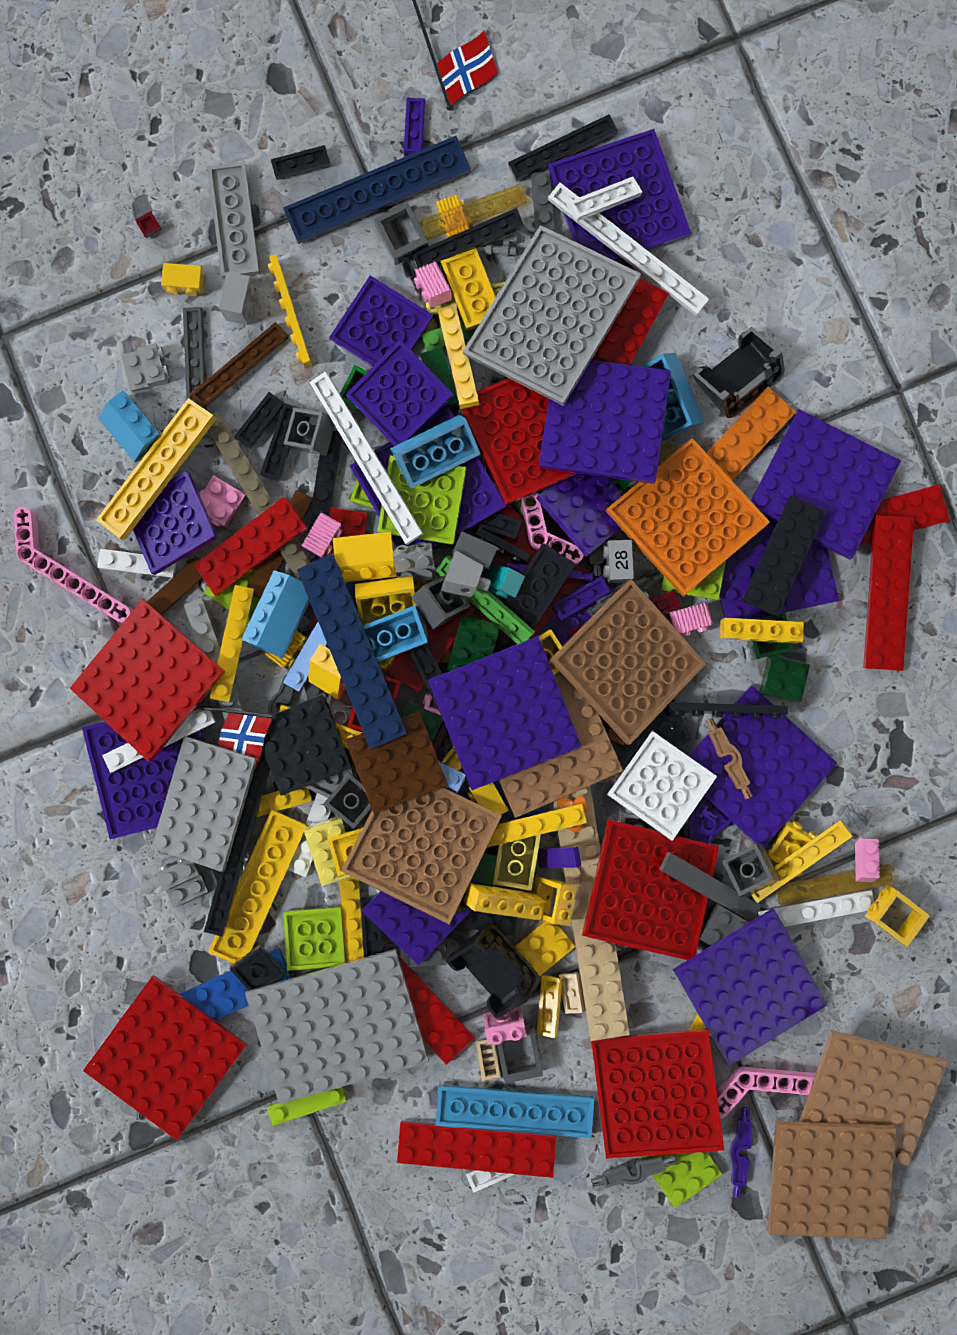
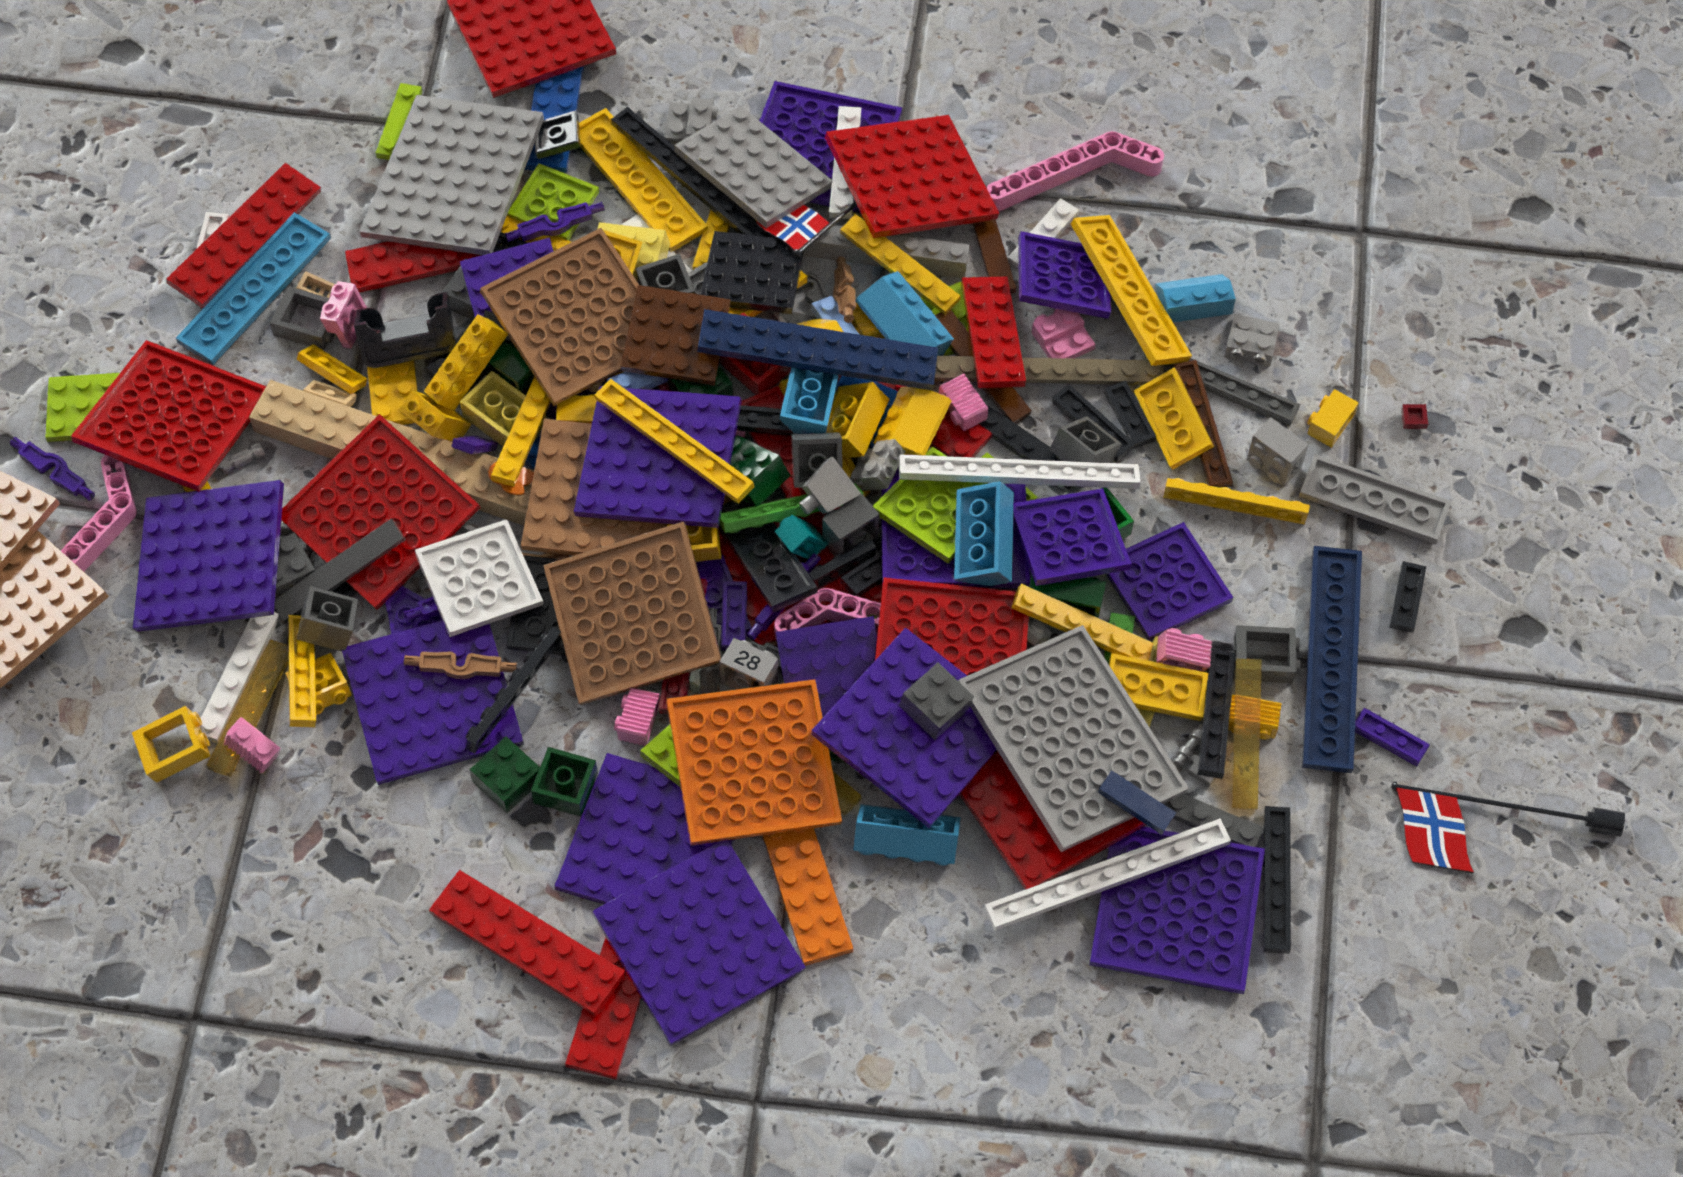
camera: 115 degrees right, 25 degrees down
white plate [567,177,642,222] -> none
dark grey piece [591,1155,677,1188] -> none
black windscreen [693,327,785,418] -> none
yellow brick [720,618,804,644] -> none
black plate [741,495,826,617] -> none
none -> light grey axle [219,443,265,474]
none -> dark purple piece [505,202,605,242]
none -> yellow plate [595,379,755,504]
none -> medium nougat piece [833,256,856,323]
none -> dark grey brick [899,663,974,740]
none -> dark blue tile [1097,770,1176,835]
none -> yellow plate [1134,368,1214,469]

